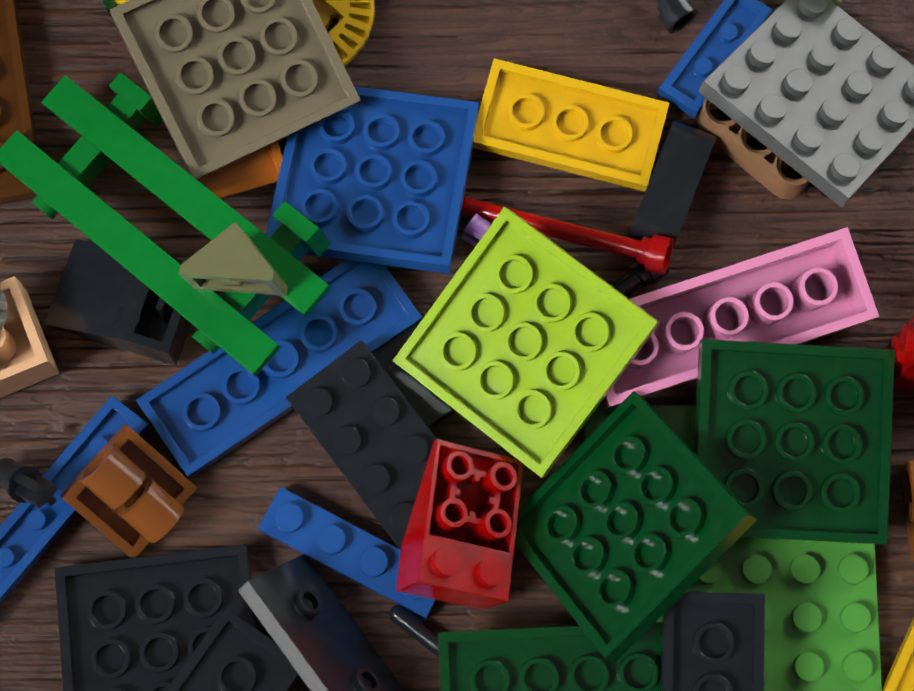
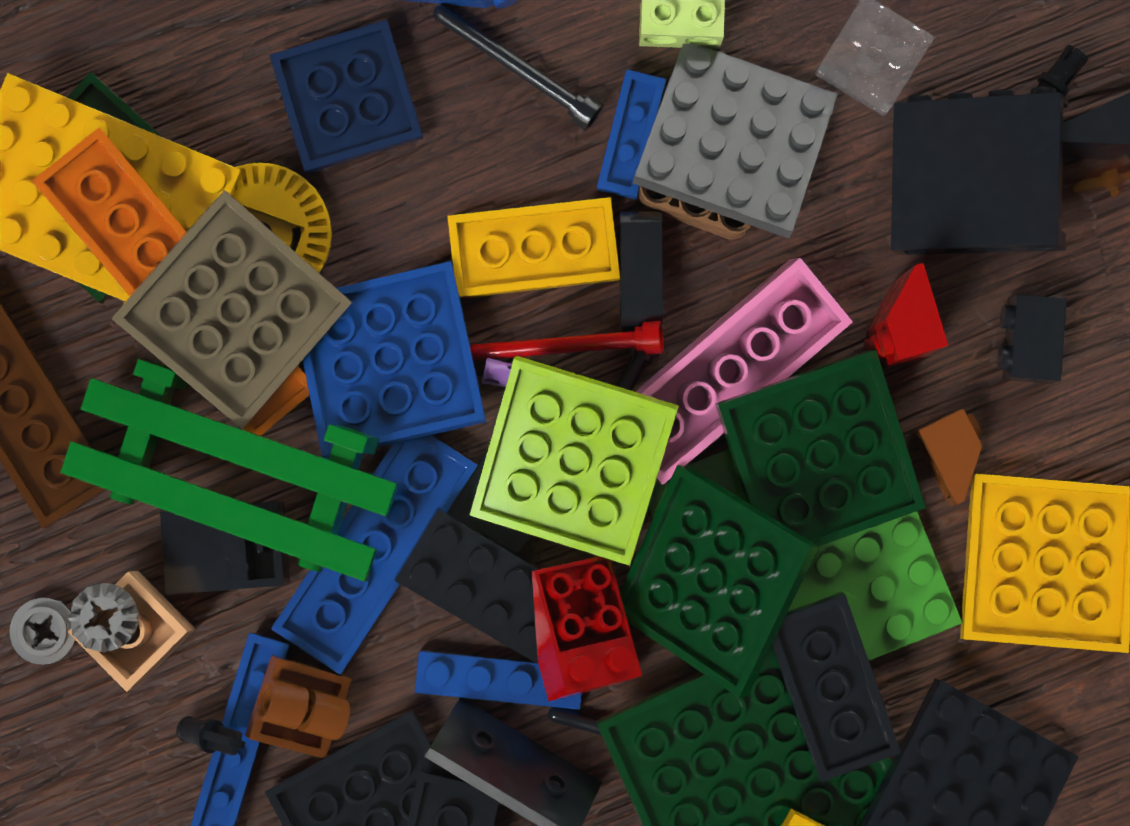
camera: 30 degrees left, 10 degrees up
olive slope [179,222,288,296] -> none

